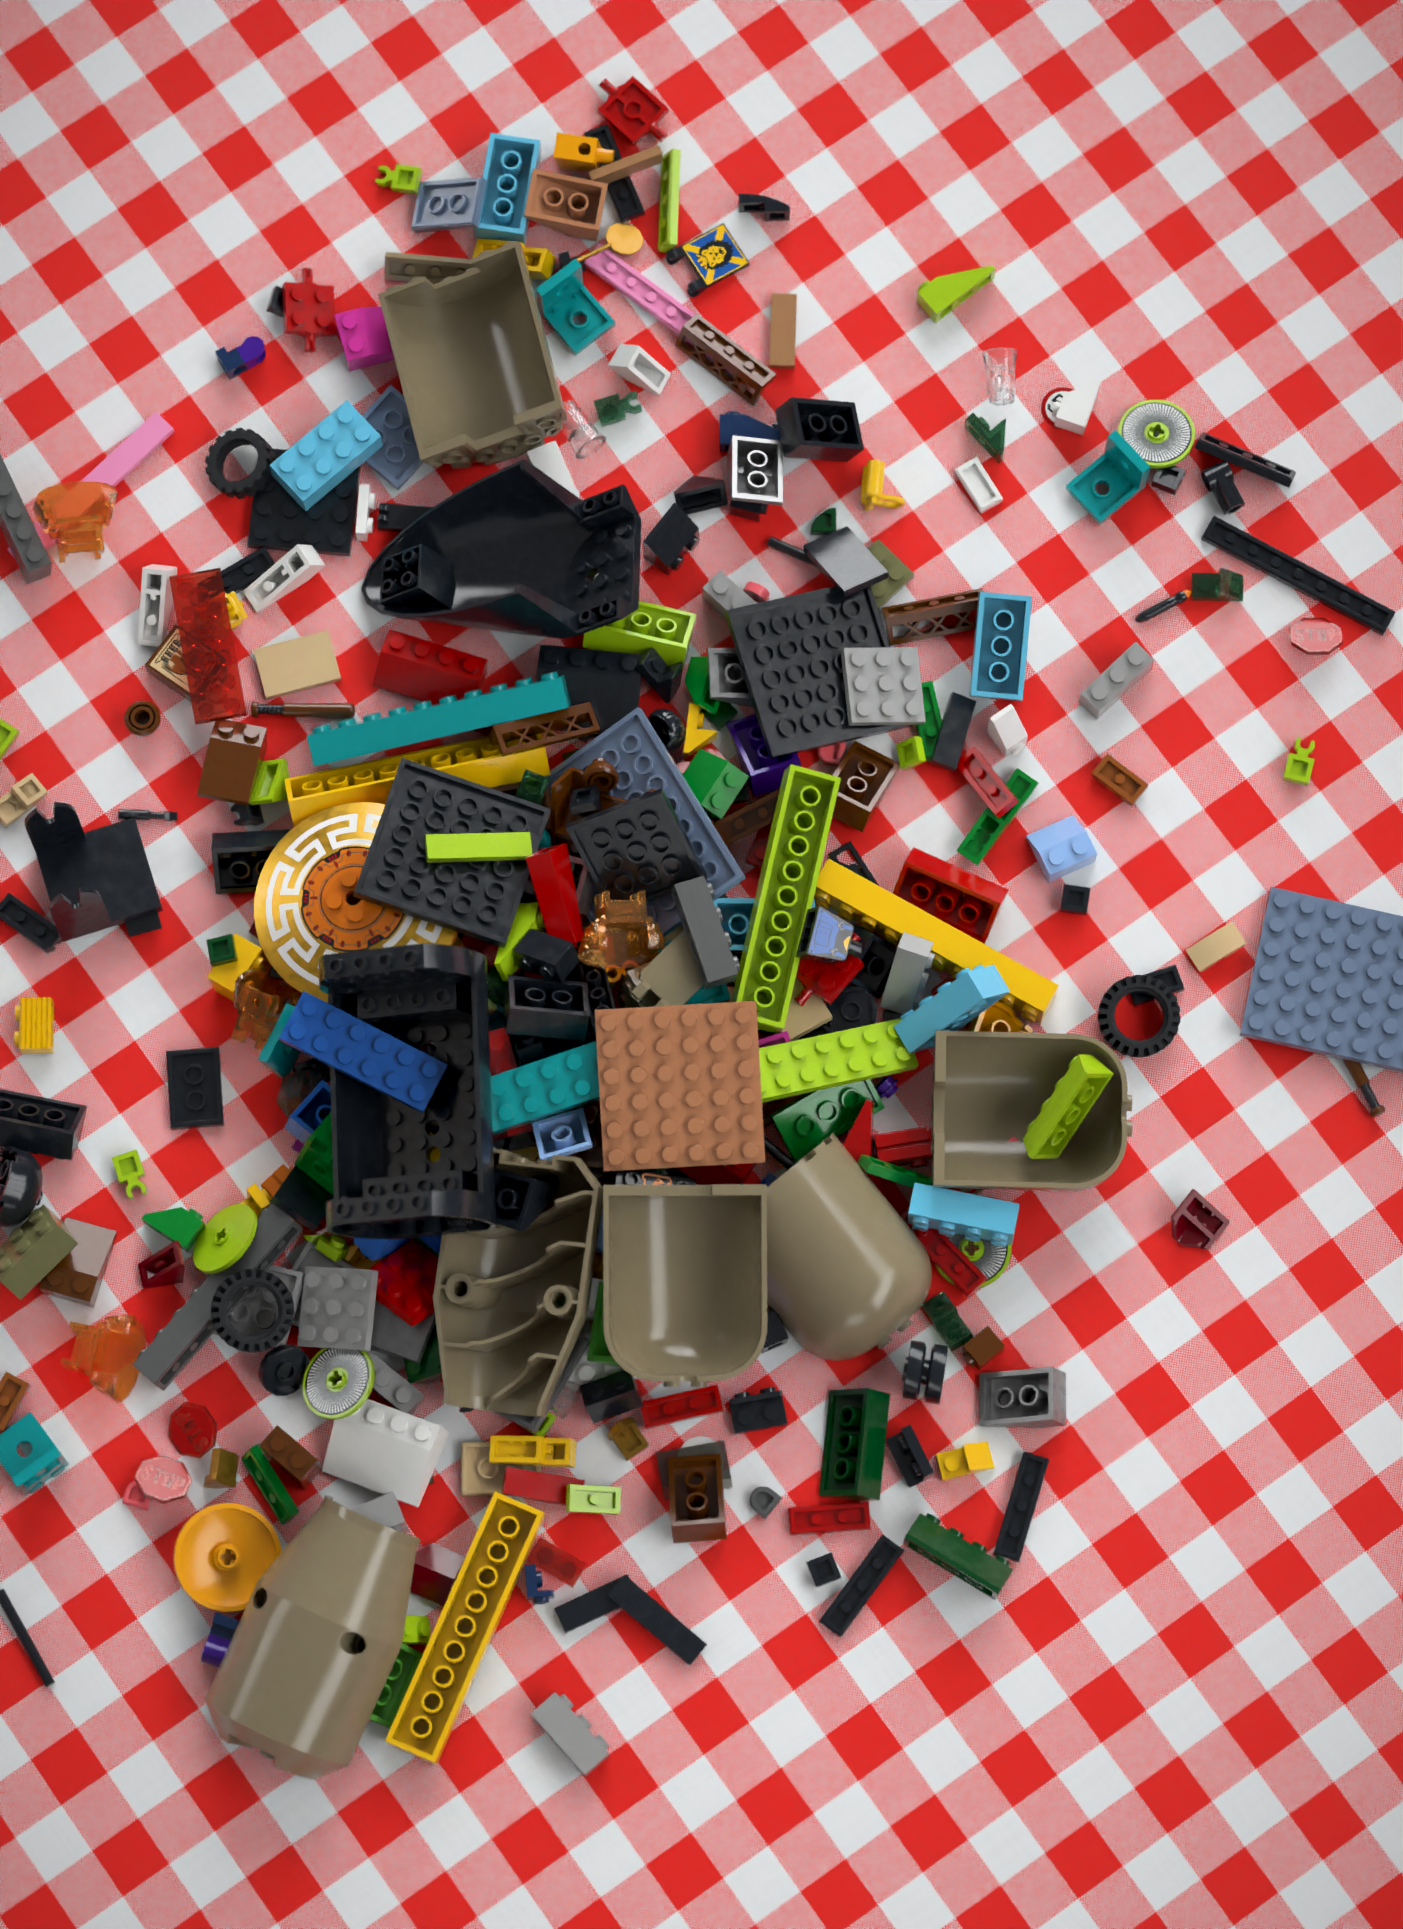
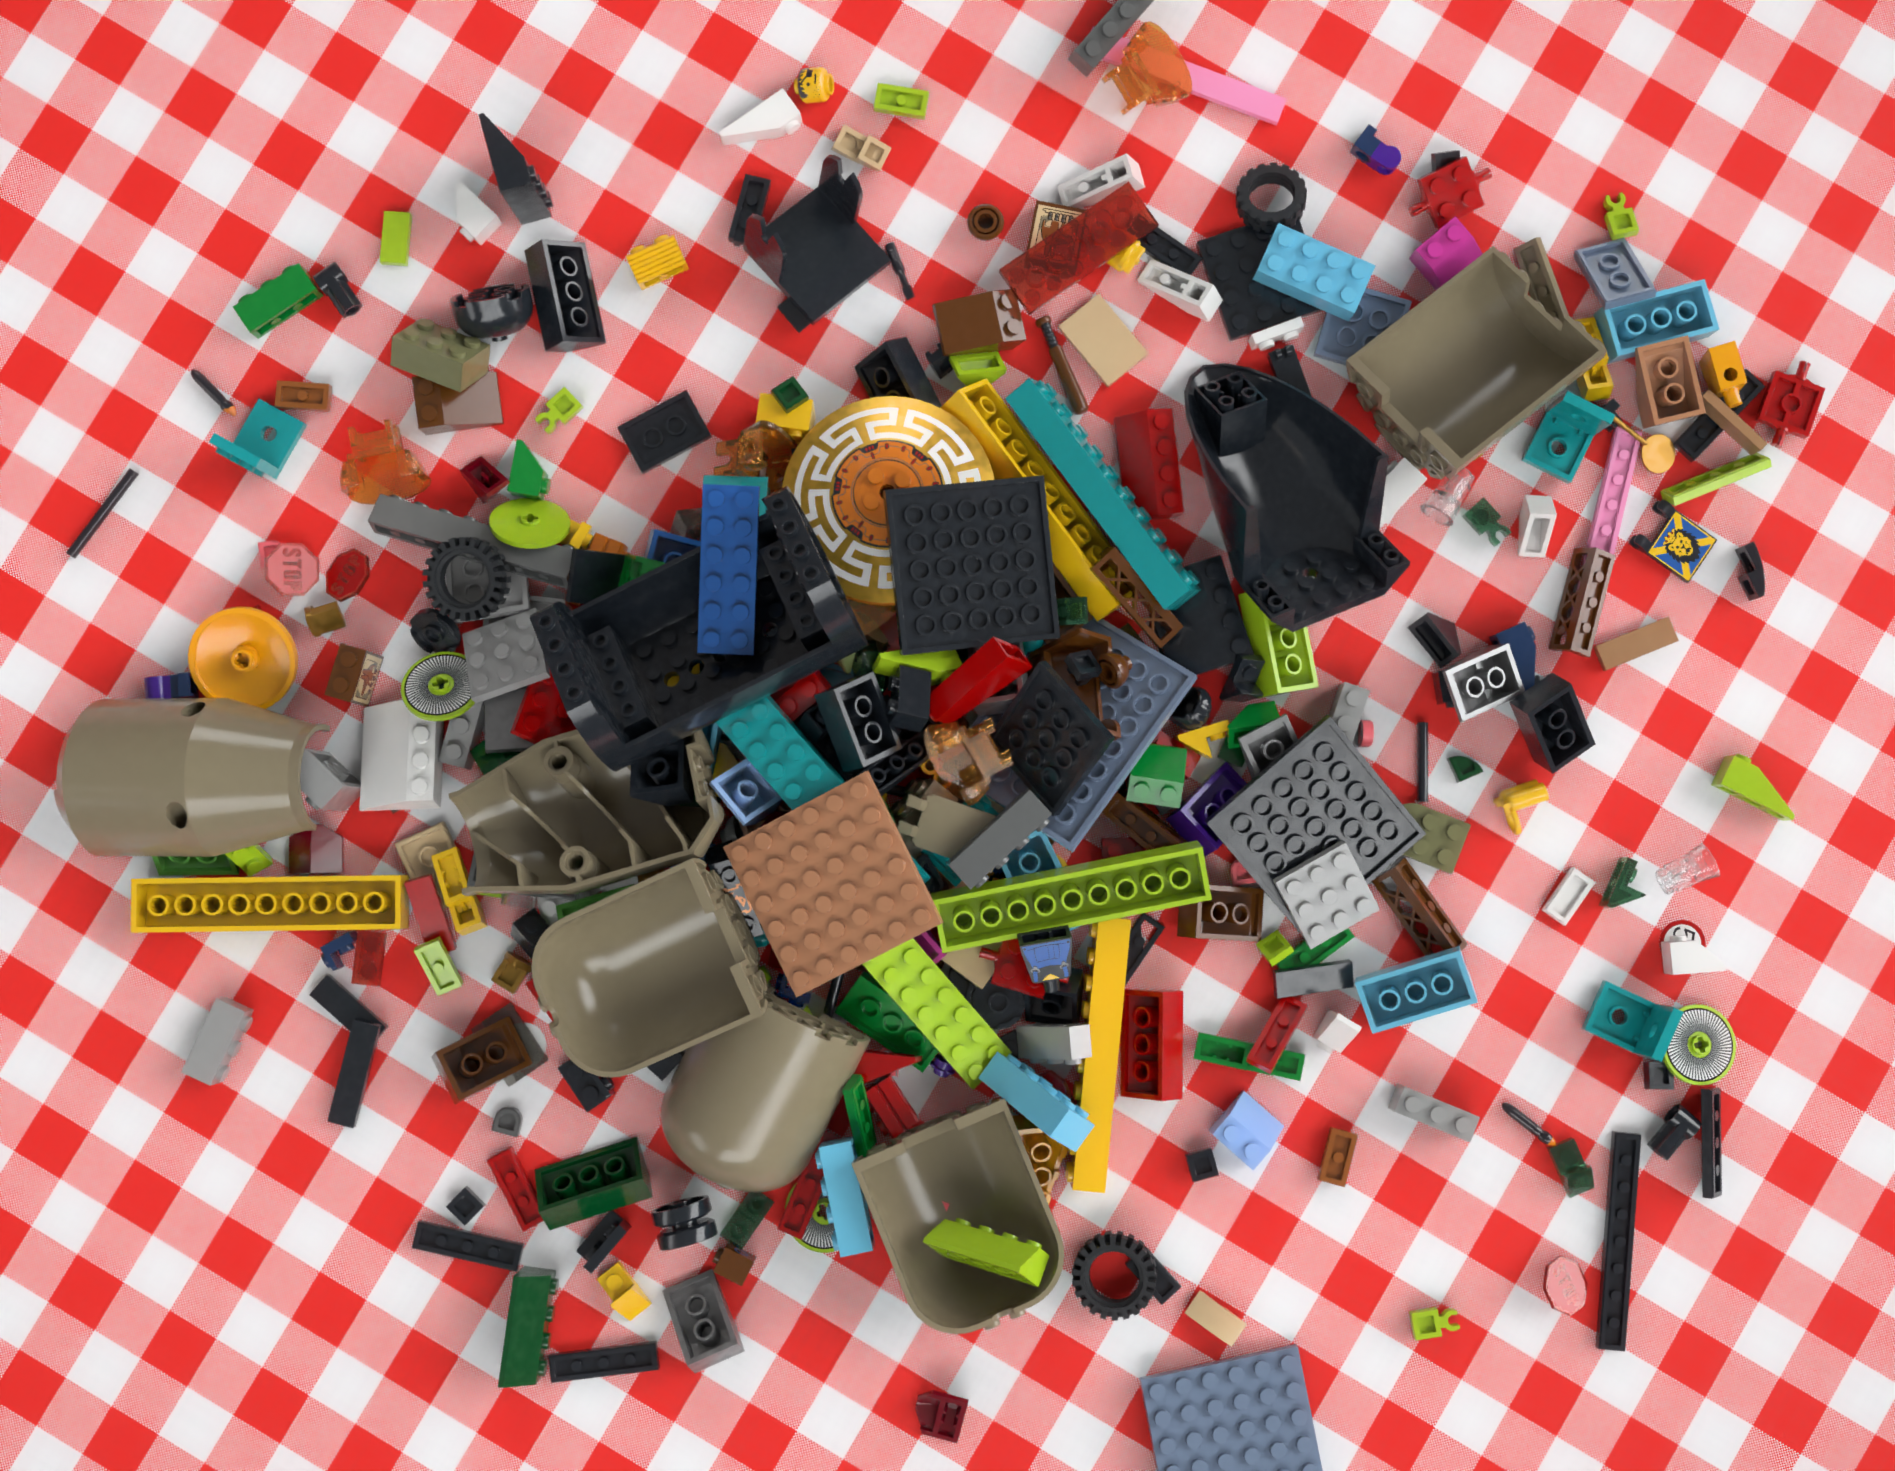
camera: 65 degrees right, 10 degrees up
green tile [241,1444,299,1526] -> none
lime tile [424,832,532,862] -> none
black slope [643,503,700,575] -> none
tile [803,526,888,598] -> none

